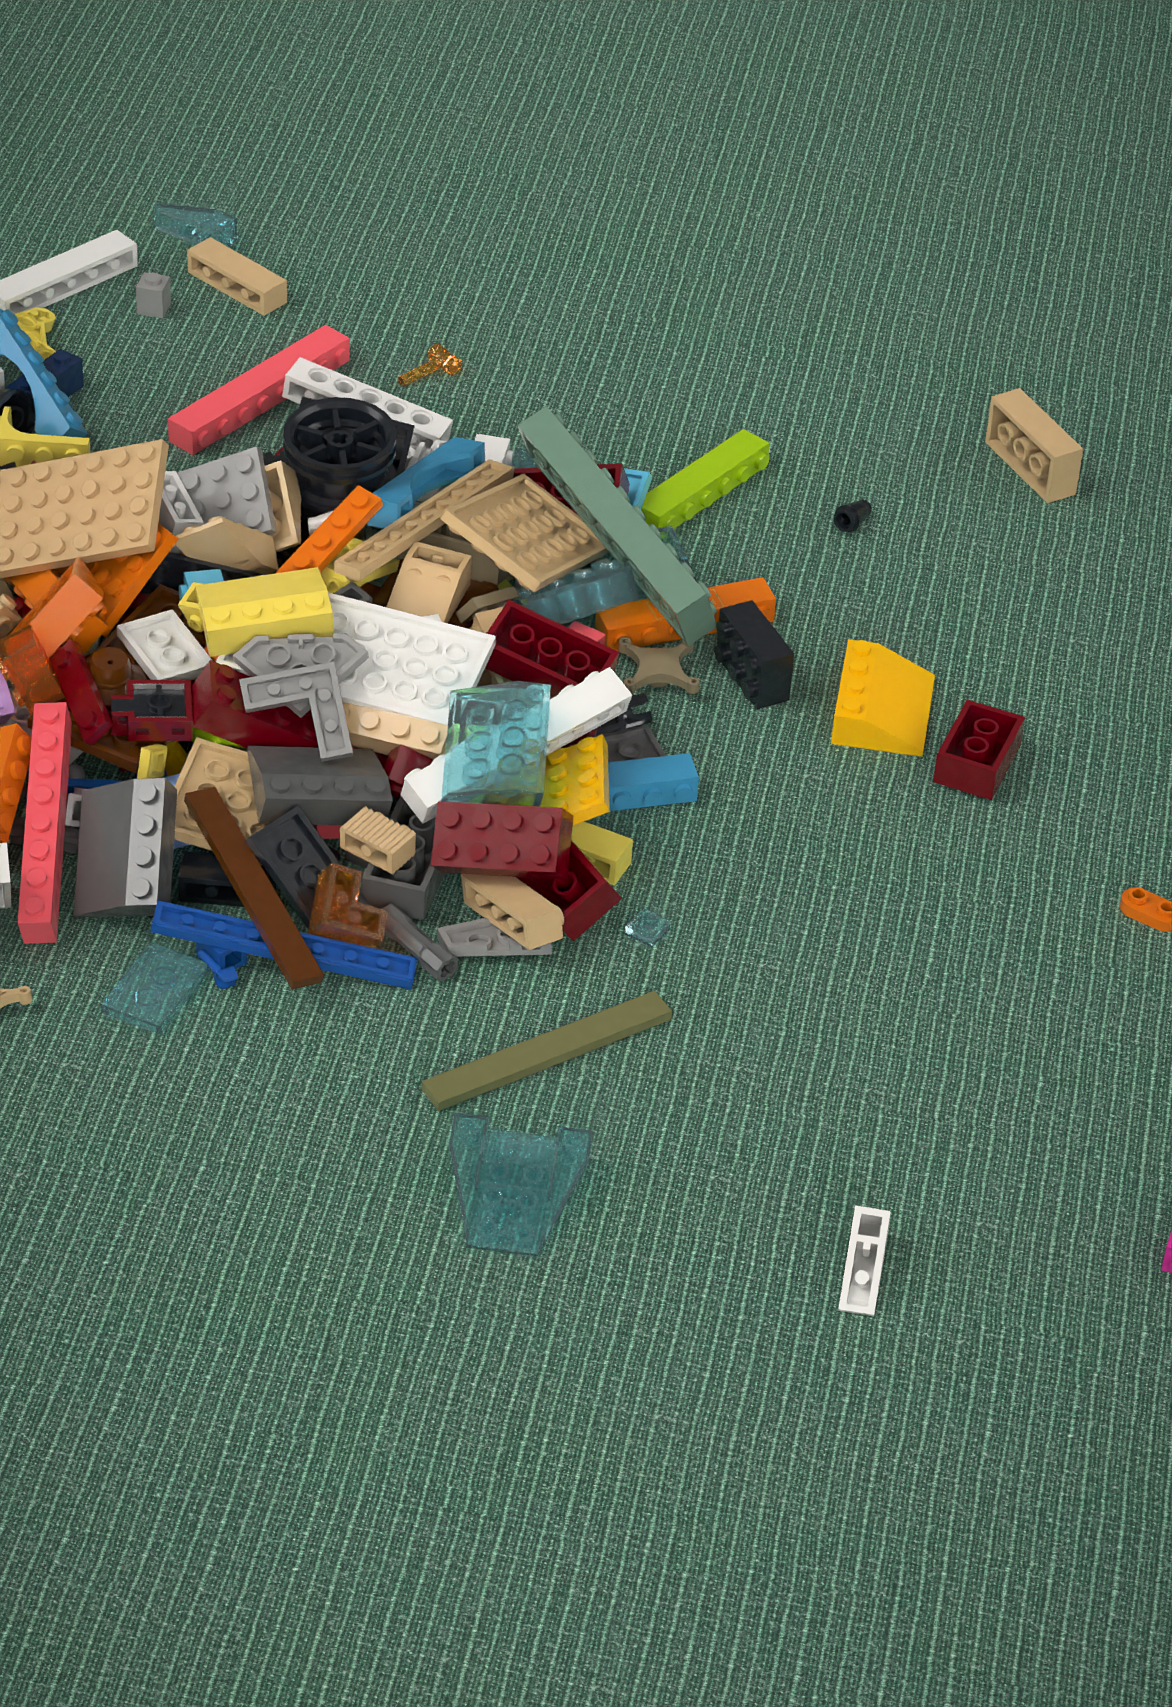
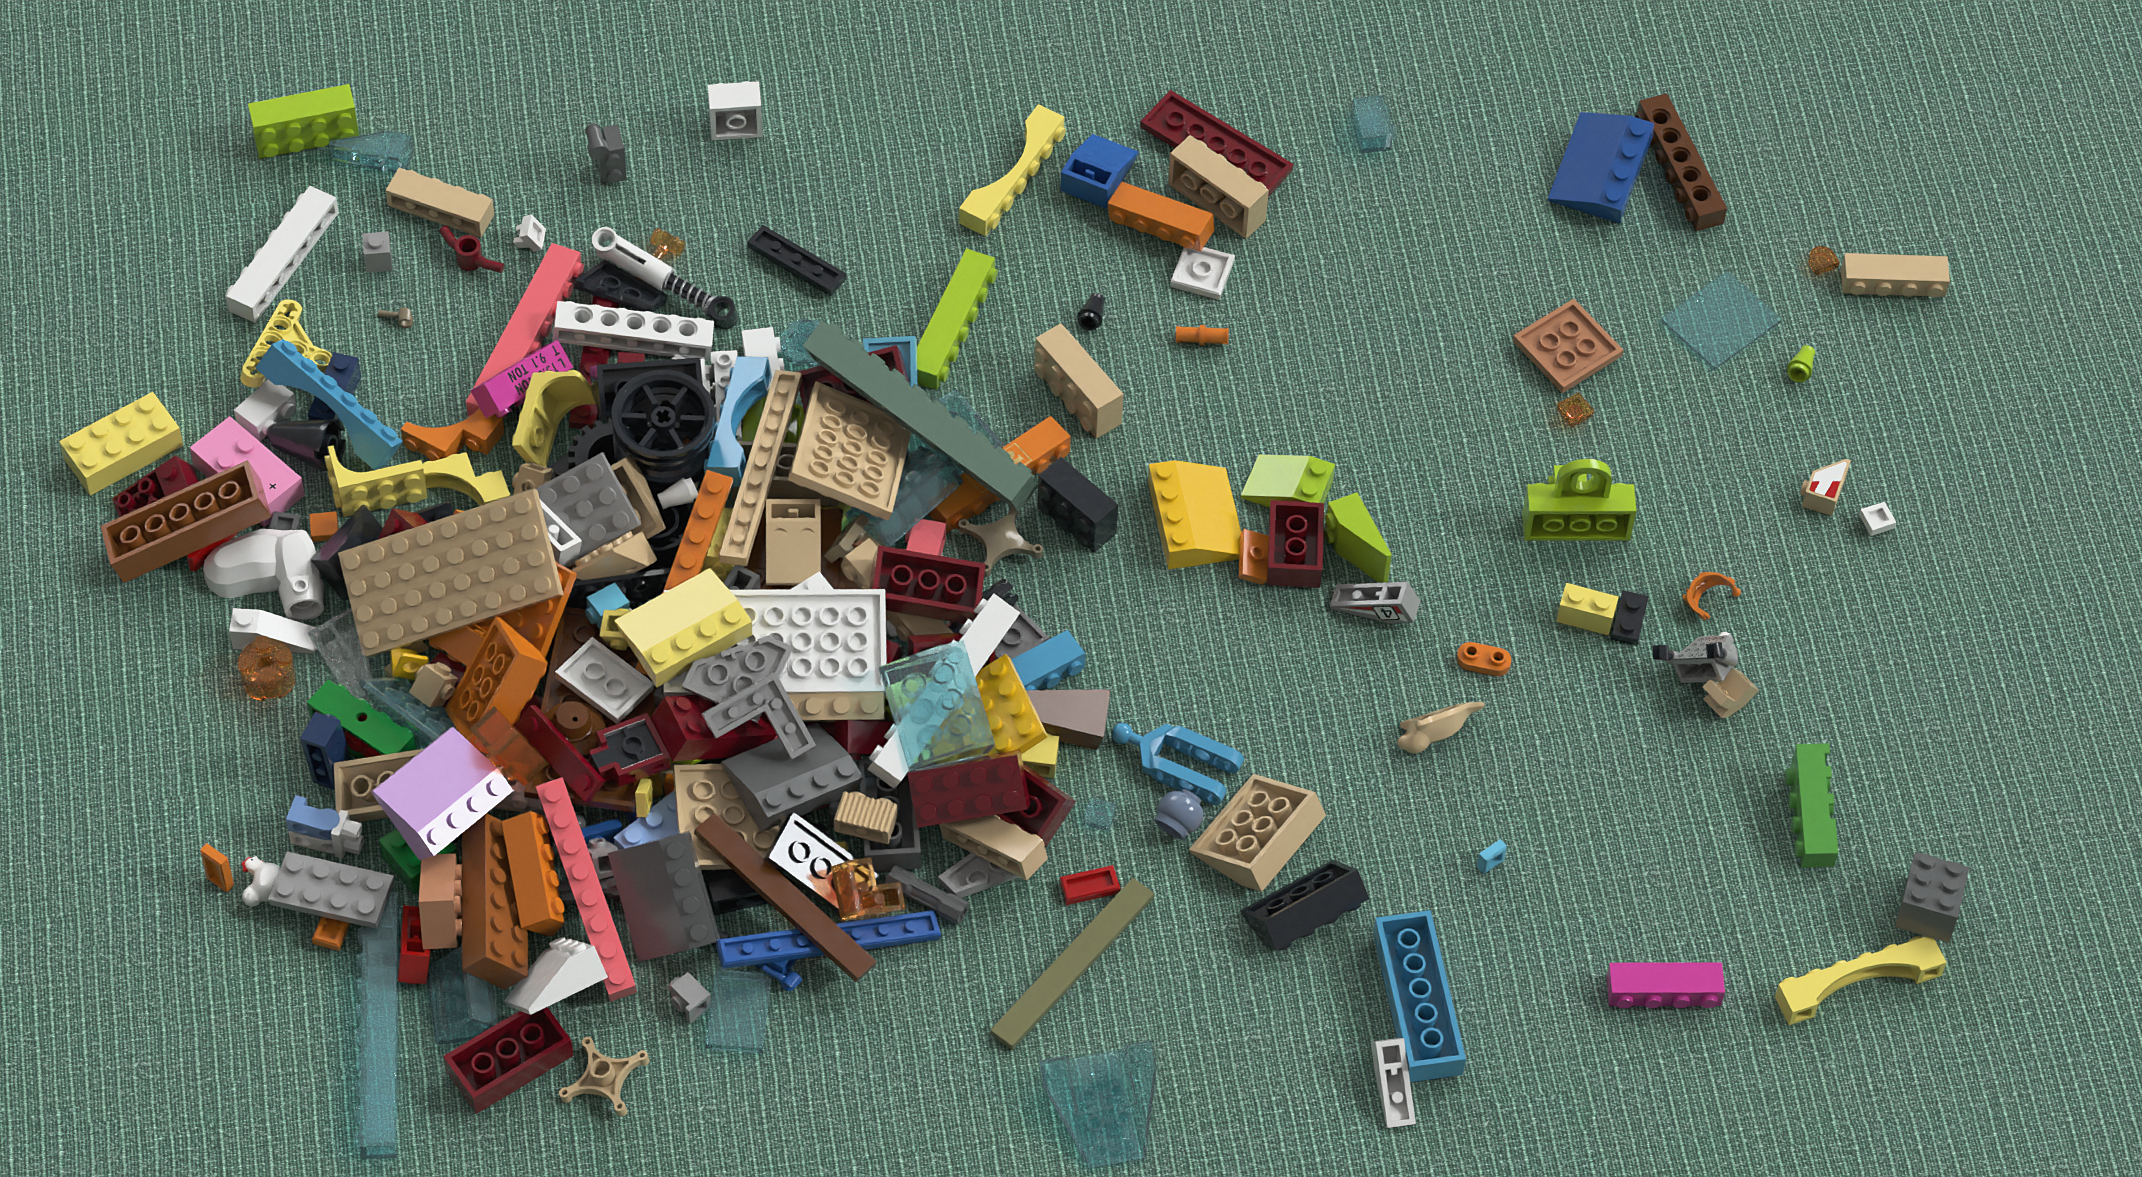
camera: 20 degrees left, 15 degrees up
none -> lime brick [248,84,360,159]
none -> dark tan hand [377,307,413,328]
none -> orange arch [401,408,505,461]
none -> dark red piece [439,226,504,273]
none -> dark pink brick [470,340,573,418]
none -> light yellow bracket [512,370,595,467]
none -> white tile [513,214,546,252]
none -> black wing [573,259,668,312]
none -> dark grey hinge [585,124,627,184]
none -> piece [592,227,738,329]
none -> light grey brick [668,972,711,1024]
none -> white brick [708,81,762,140]
none -> black plate [747,225,846,296]
none -> light yellow arch [959,104,1066,236]
none -> slope [1026,689,1110,750]
none -> tan brick [1034,323,1123,439]
none -> red tile [1059,865,1121,905]
none -> blue slope [1060,134,1139,209]
none -> orange brick [1108,182,1214,252]
none -> dark azure piece [1111,723,1244,805]
none -> dark red plate [1140,90,1294,197]
none -> sand blue piece [1154,789,1204,840]
none -> white tile [1170,247,1235,300]
none -> orange pin [1176,325,1229,346]
none -> tan slope [1189,774,1326,892]
none -> orange plate [1239,529,1268,585]
none -> lime slope [1241,454,1335,508]
none -> black slope [1241,860,1369,951]
none -> lime slope [1323,492,1392,583]
none -> light grey slope [1330,582,1420,624]
none -> dark azure brick [1373,910,1466,1082]
none -> tan animal [1397,702,1485,754]
none -> medium azure tile [1477,839,1507,874]

